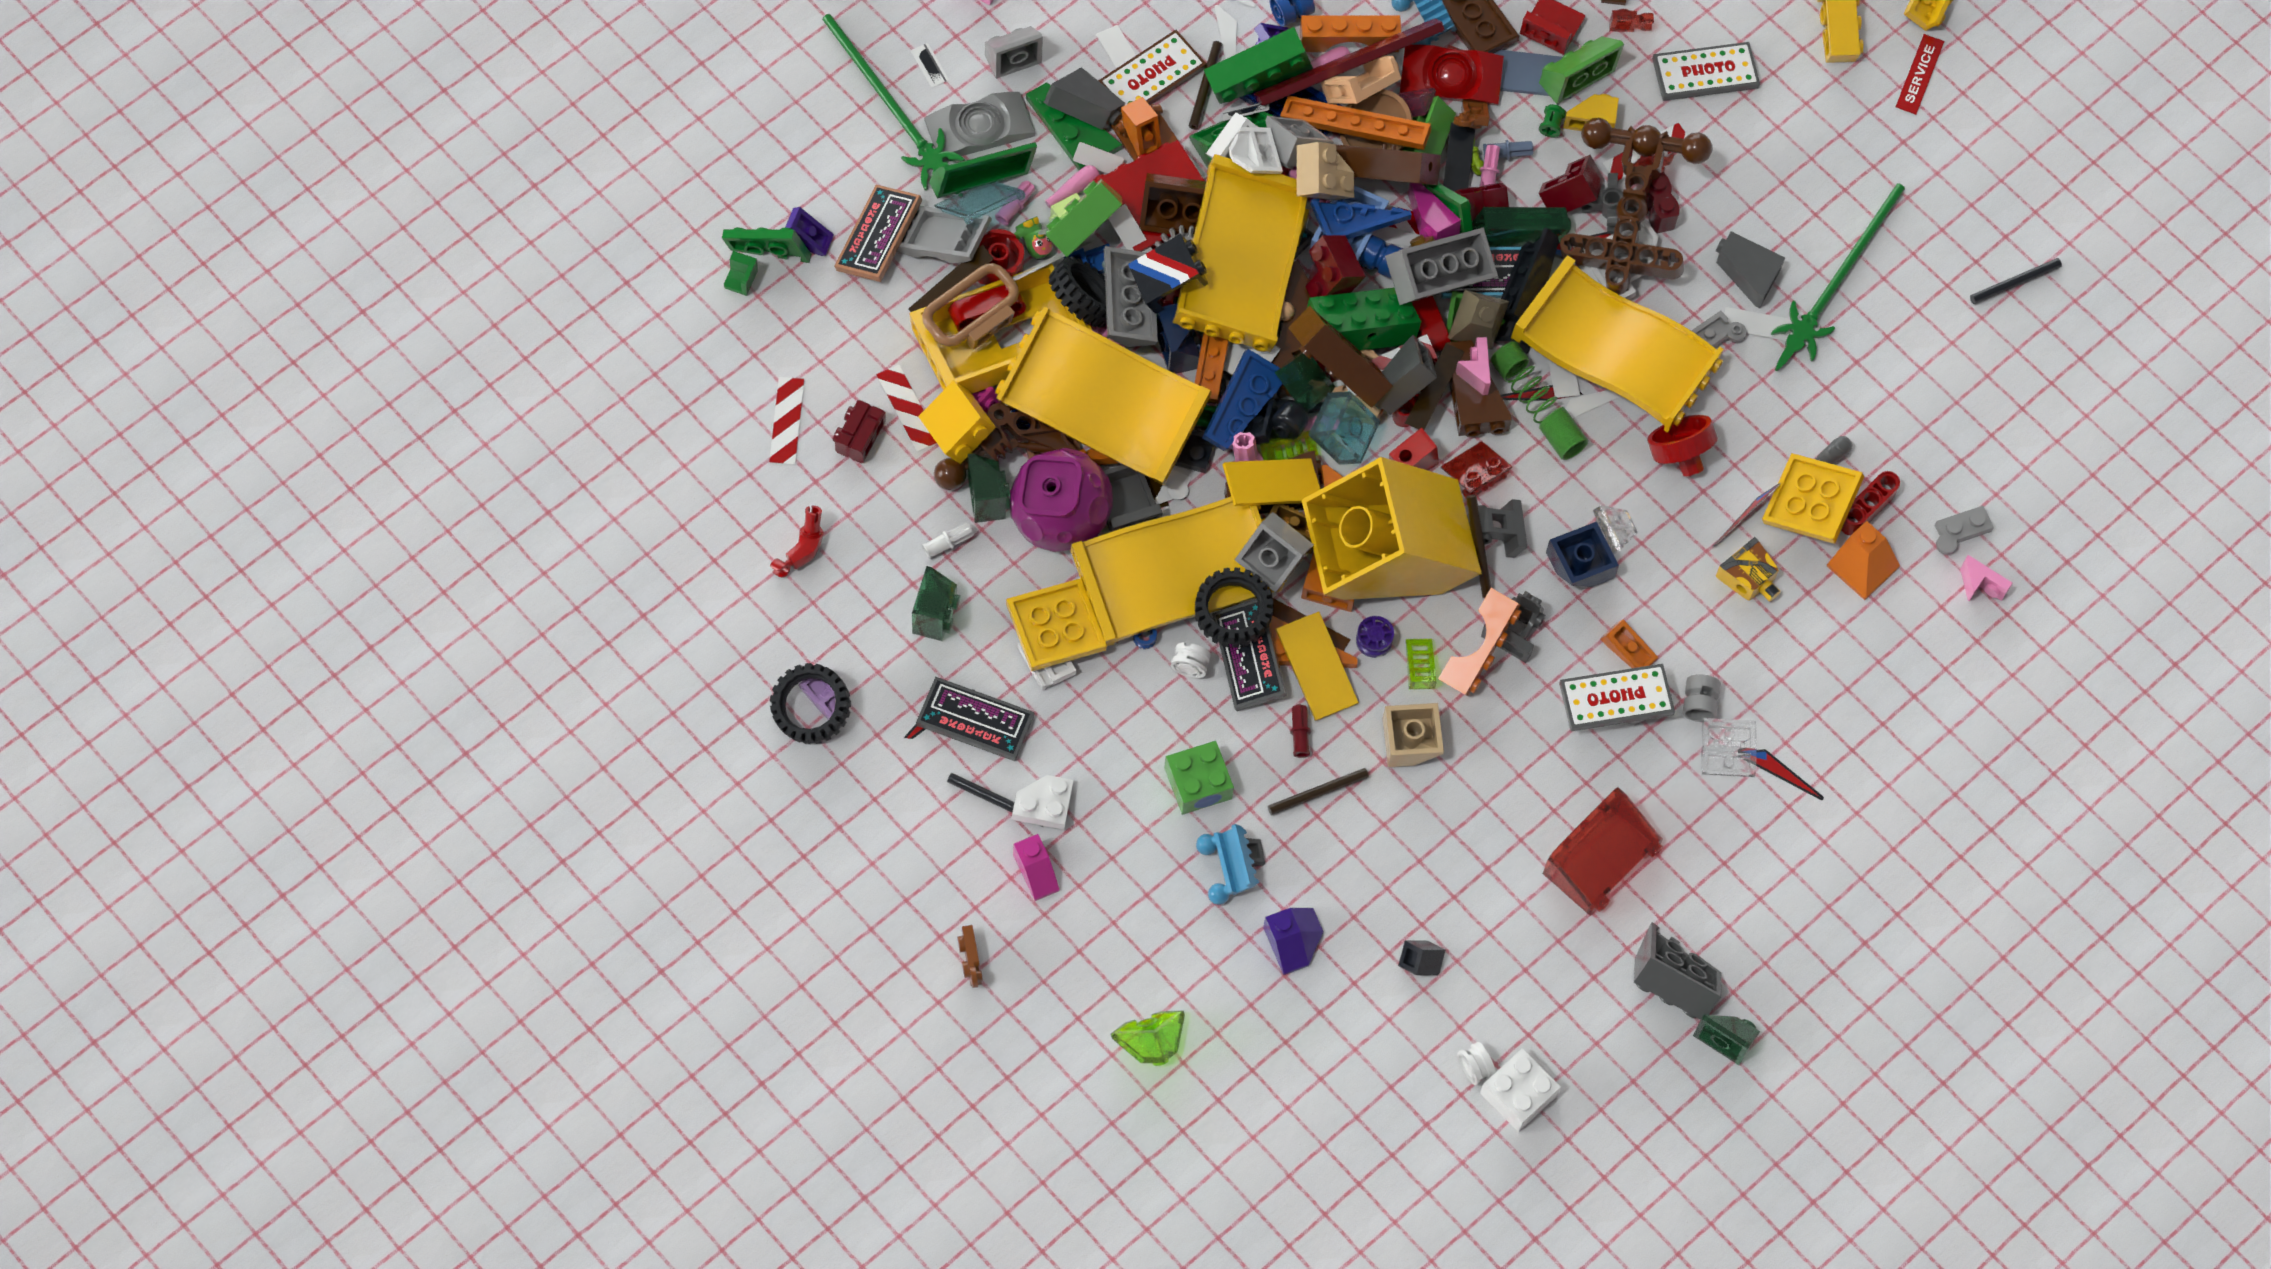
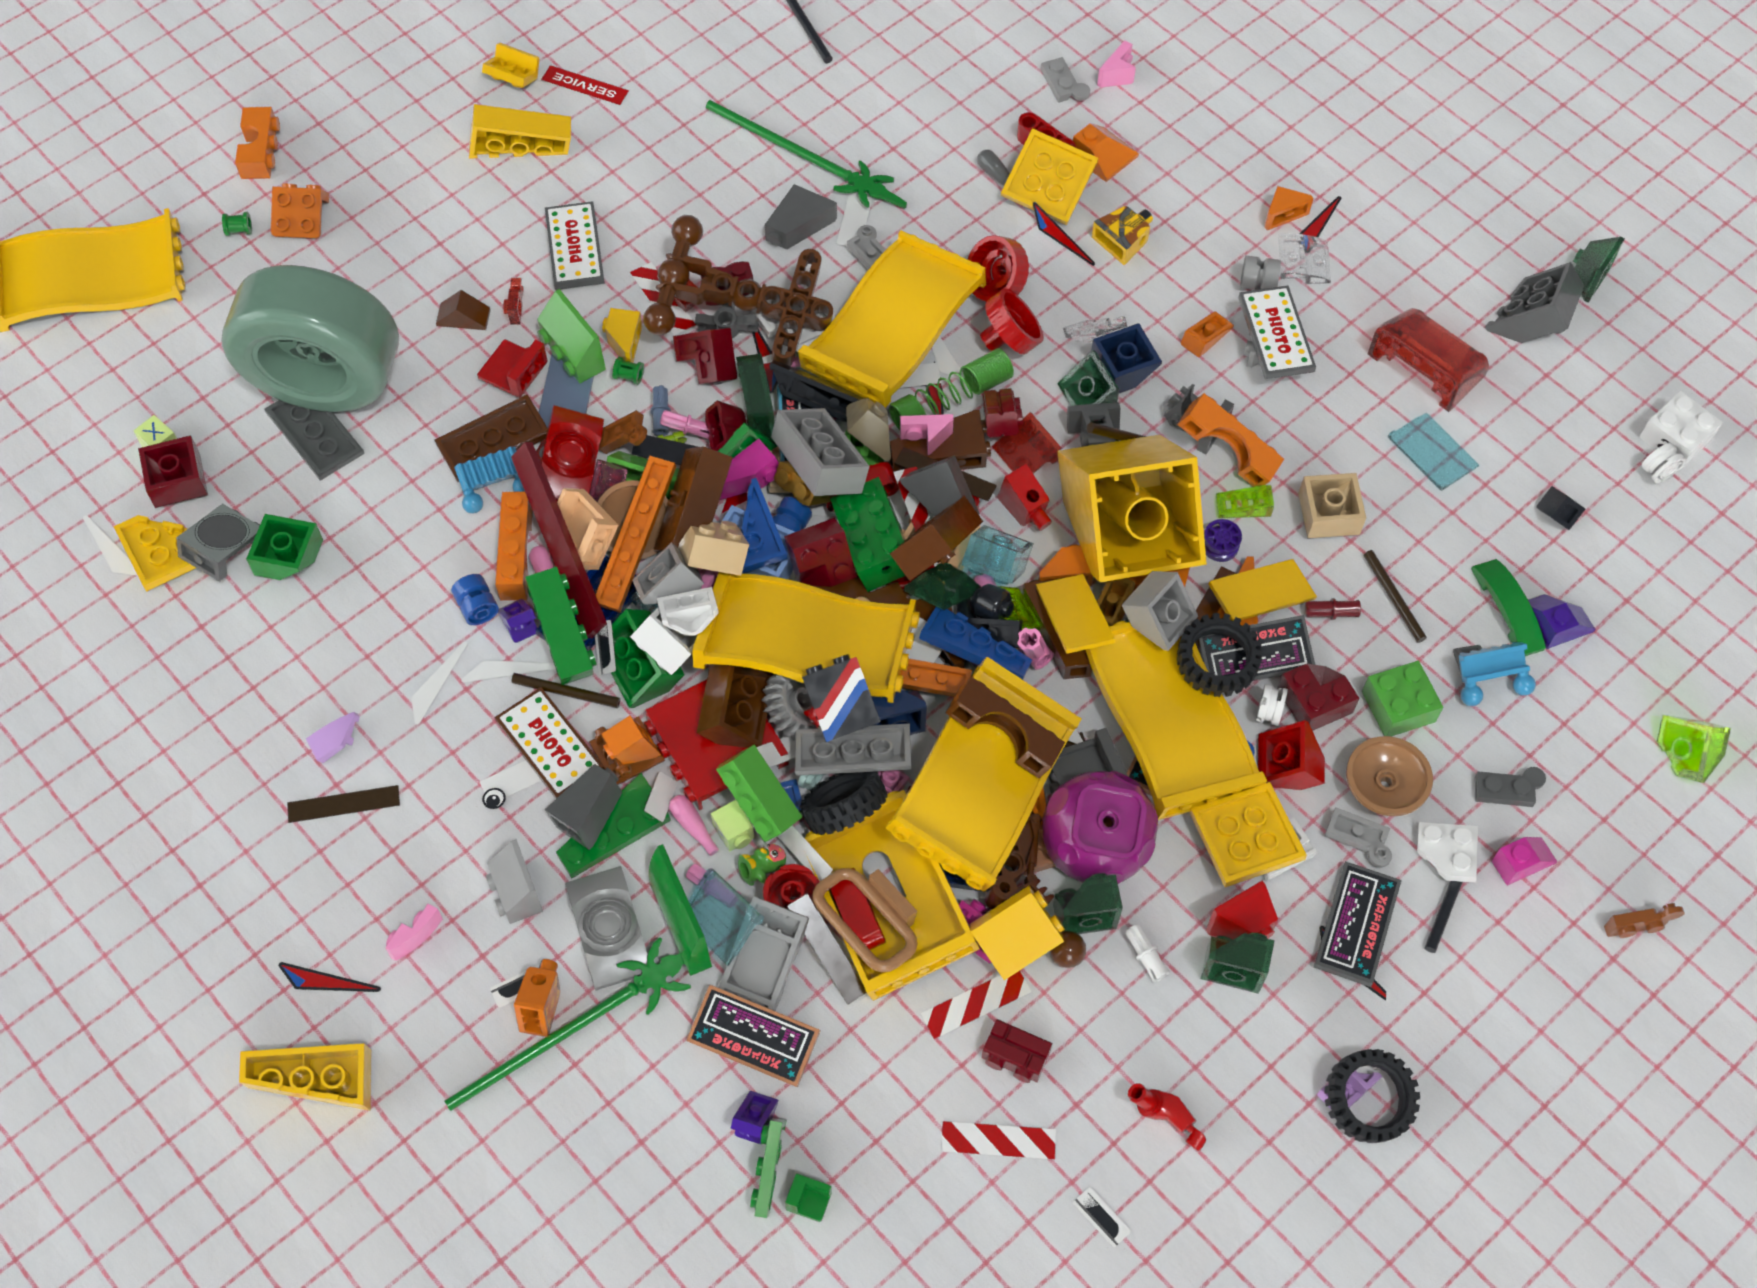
camera: 85 degrees left, 5 degrees down
none -> black sticker [482,788,506,809]
none -> orange torso [514,959,560,1037]
none -> reddish brown arch [945,676,1065,779]
none -> red piece [980,288,1044,355]
none -> dark red brick [982,388,1023,438]
none -> clear green slope [1057,350,1119,406]
none -> sticker [1073,1187,1131,1247]
none -> red slope [1206,880,1278,944]
none -> red slope [1258,720,1325,790]
none -> orange slope [1265,186,1314,231]
none -> dark red slope [1277,664,1360,731]
none -> light grey hinge [1324,807,1392,868]
none -> medium nougat dish [1346,736,1433,816]
none -> clear light blue piece [1387,412,1479,491]
none -> green slope [1471,559,1546,656]
none -> dark grey hinge [1475,767,1546,807]

